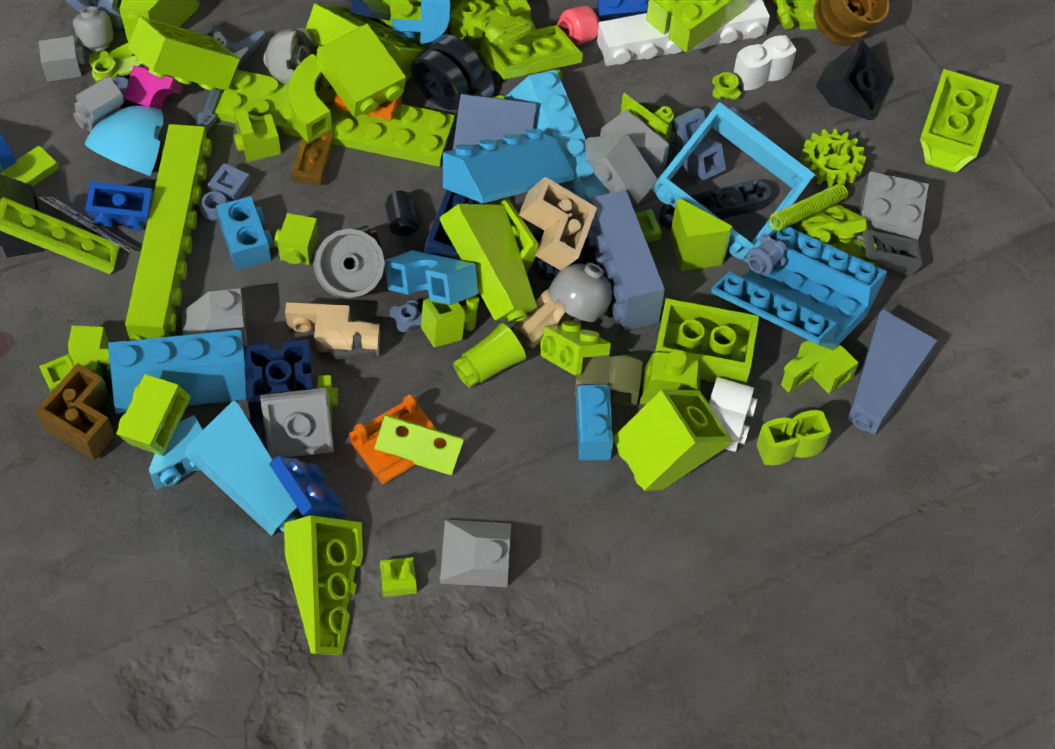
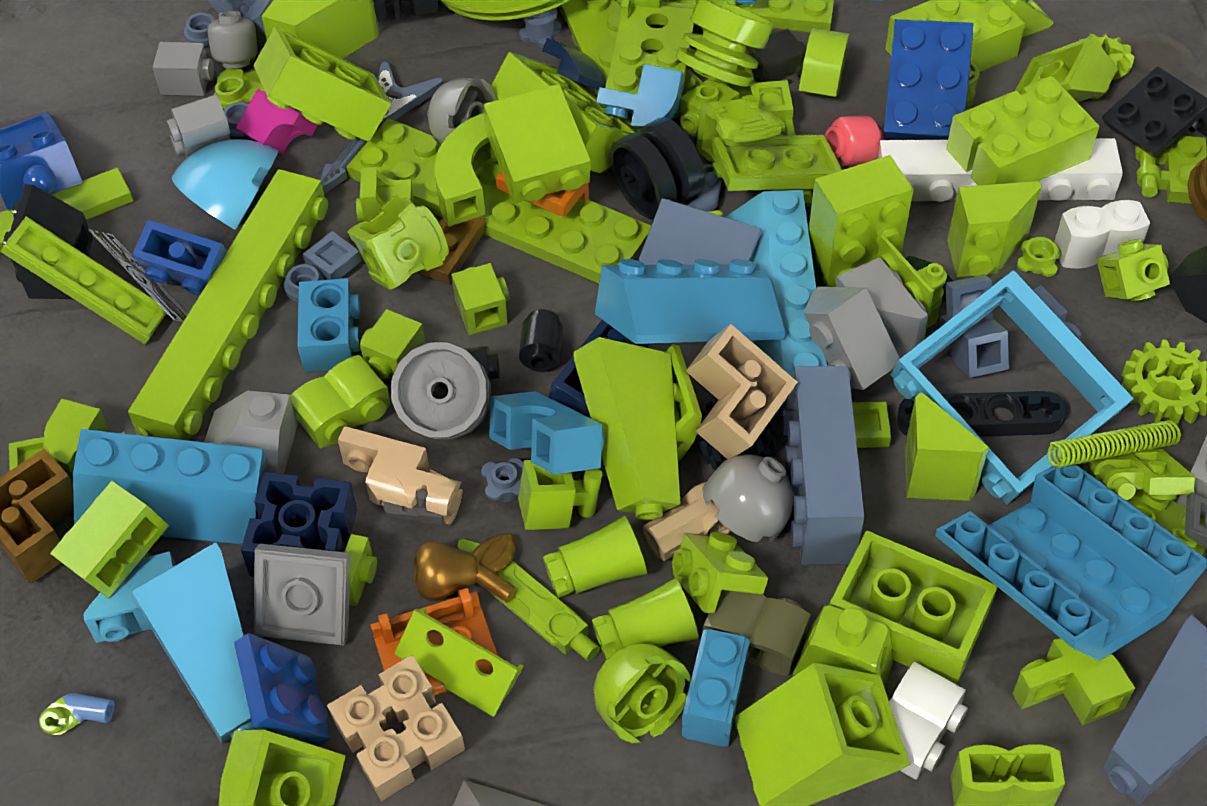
camera: 20 degrees right, 5 degrees down
sand blue brick [747,234,786,275] -> none
none -> arm [39,693,115,735]
none -> sand blue plate [184,13,215,46]
none -> lime brick [290,355,391,448]
none -> tan brick [327,655,465,802]
none -> lime piece [348,194,449,289]
none -> pearl gold piece [414,533,517,603]
none -> lime brick [451,263,510,335]
none -> lime piece [458,539,600,662]
none -> lime plant [591,578,699,660]
none -> lime cylinder [593,643,691,743]
none -> lime brick [809,155,914,287]
none -> lime slope [947,181,1042,277]
none -> lime brick [1096,239,1170,301]

